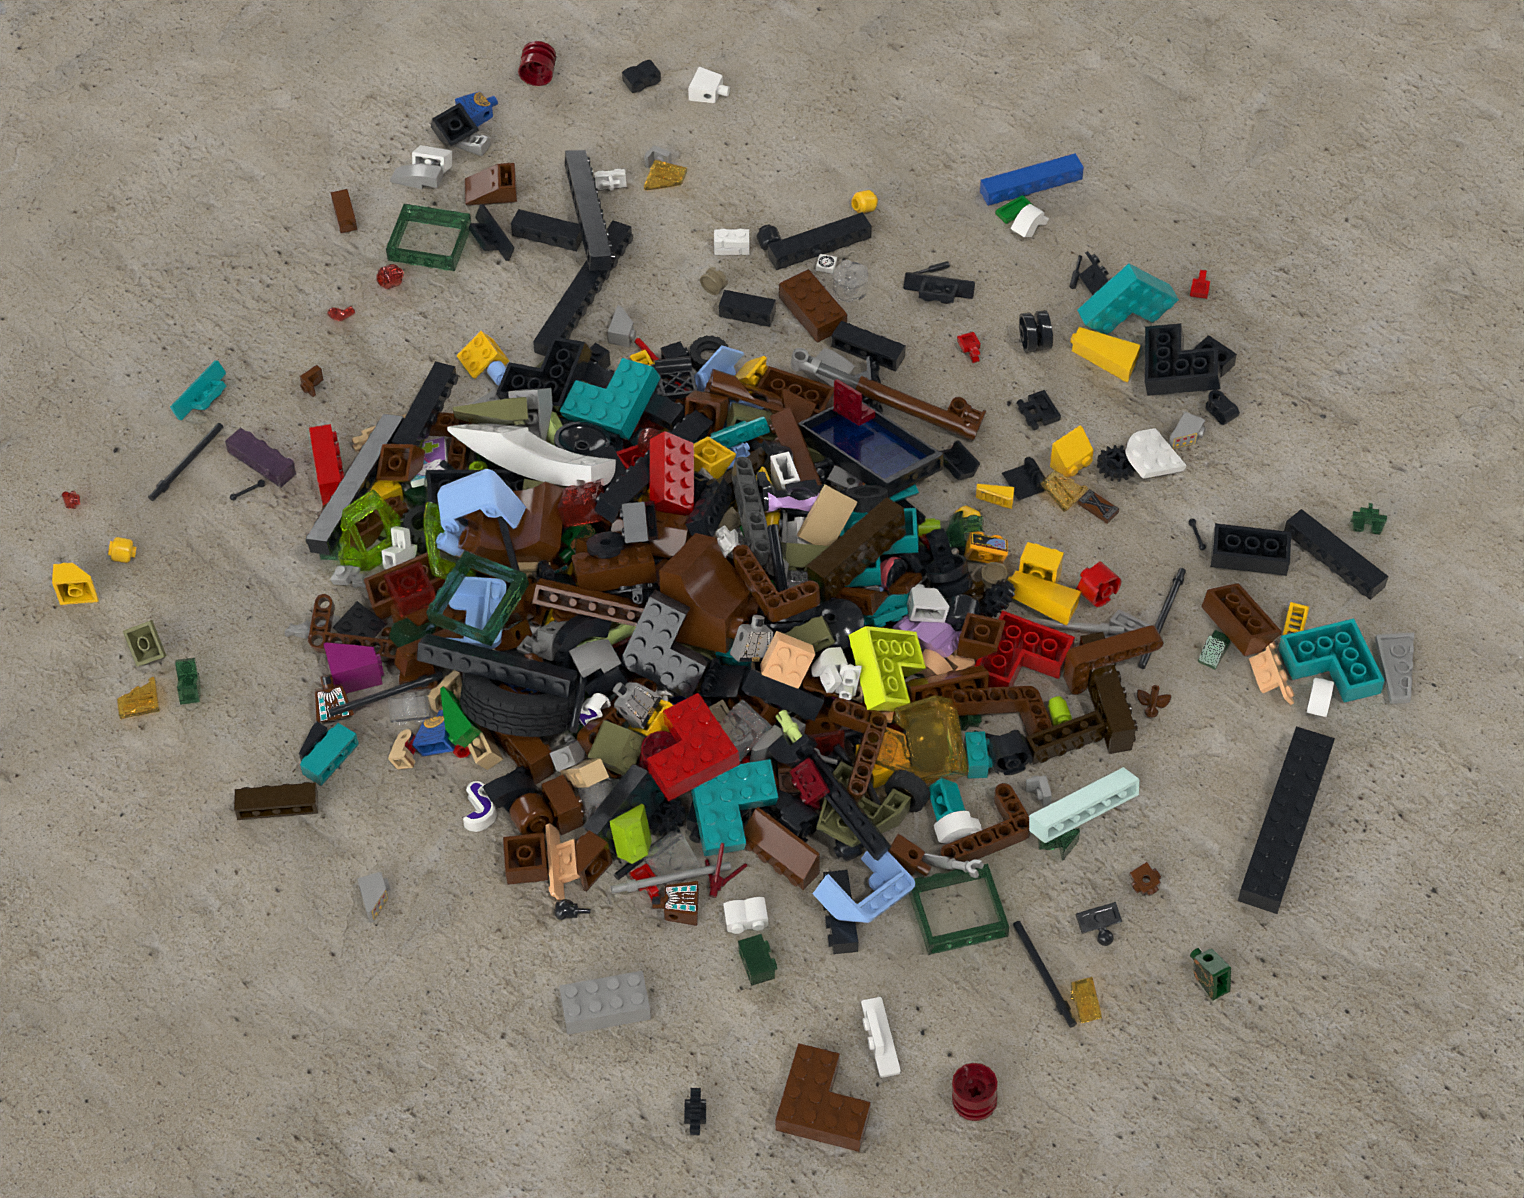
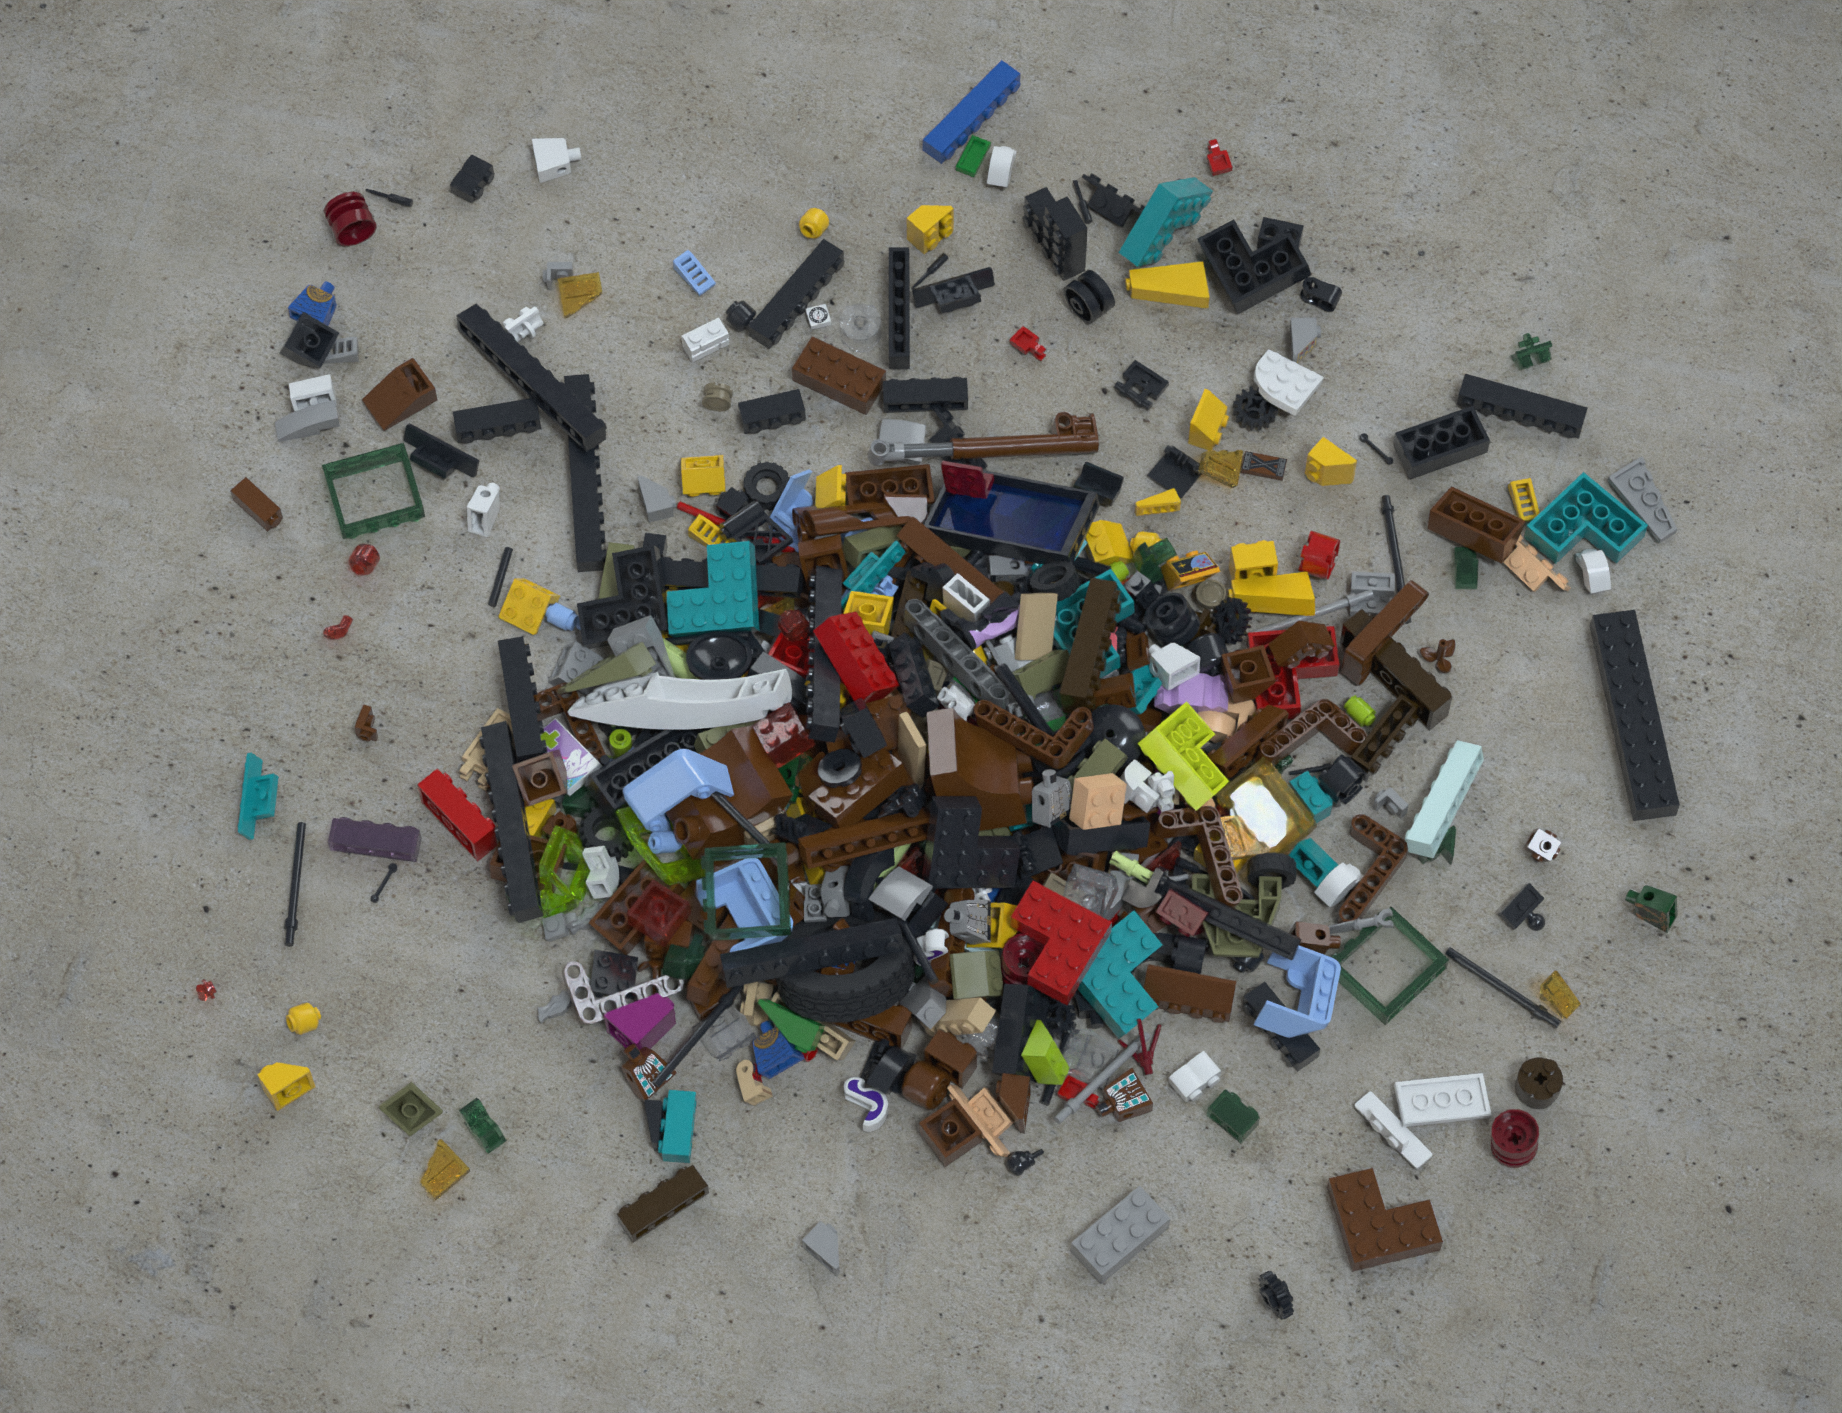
camera: 30 degrees left, 10 degrees up
none -> black piece [365,189,413,207]
none -> white torso [467,483,500,537]
none -> black bar [488,547,513,607]
none -> light blue slope [673,250,716,296]
none -> yellow slope [681,455,726,497]
none -> black brick [889,247,910,369]
none -> tan tile [897,712,926,784]
none -> yellow slope [906,205,954,254]
none -> black brick [1022,187,1088,281]
none -> yellow slope [1084,520,1135,565]
none -> reddish brown brick [1268,621,1335,668]
none -> yellow slope [1305,437,1357,486]
none -> white tile [1394,1073,1492,1127]
none -> dark brown brick [1515,1057,1563,1109]

